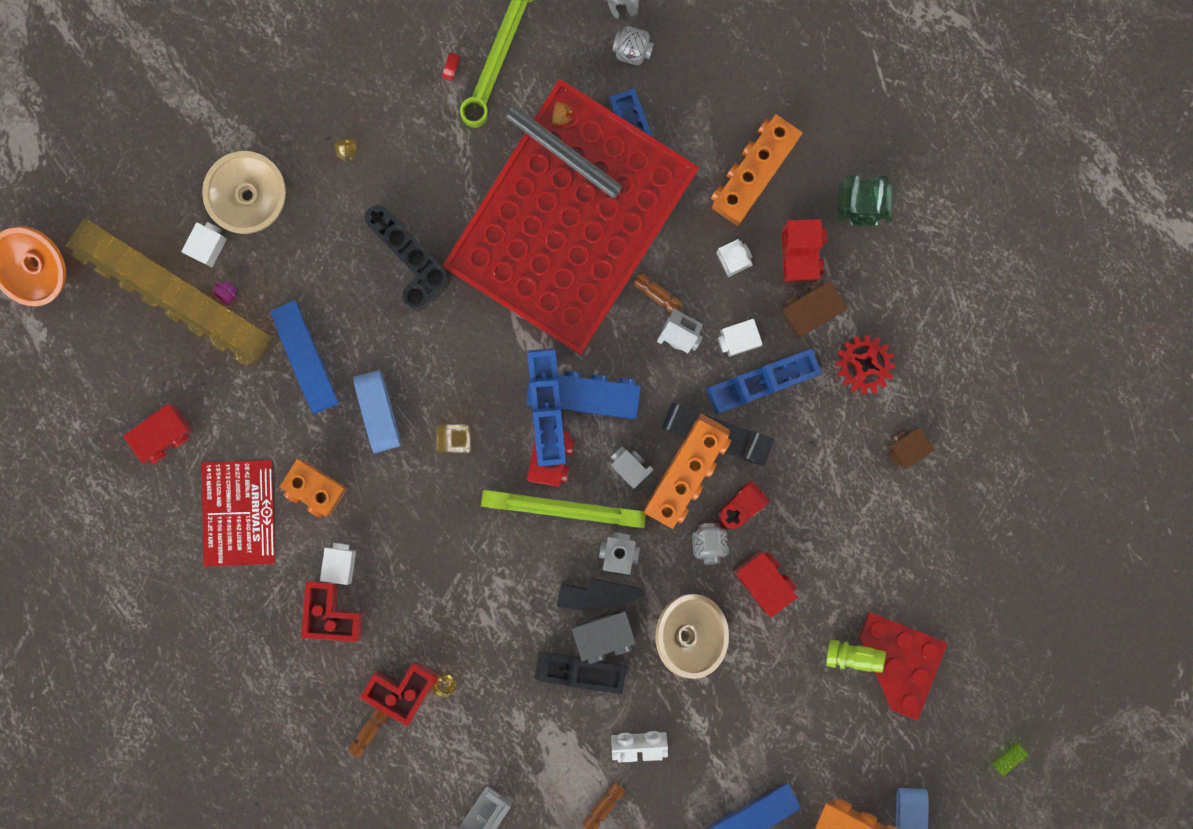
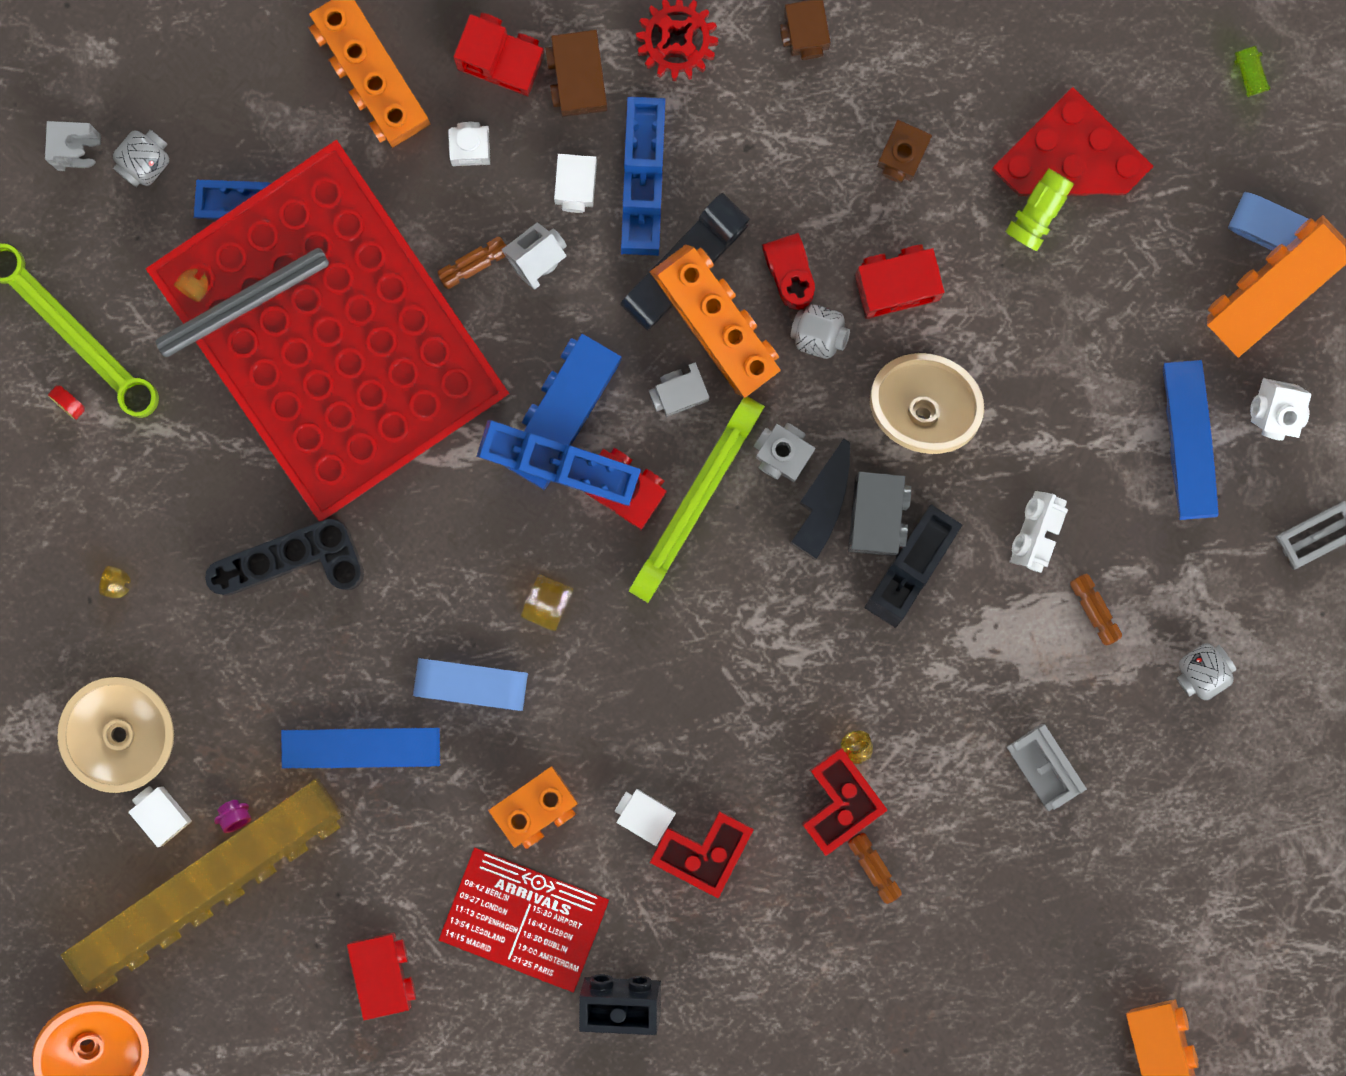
camera: 70 degrees left, 0 degrees up
none -> black brick [579,974,661,1035]
none -> reddish brown brick [877,120,932,183]

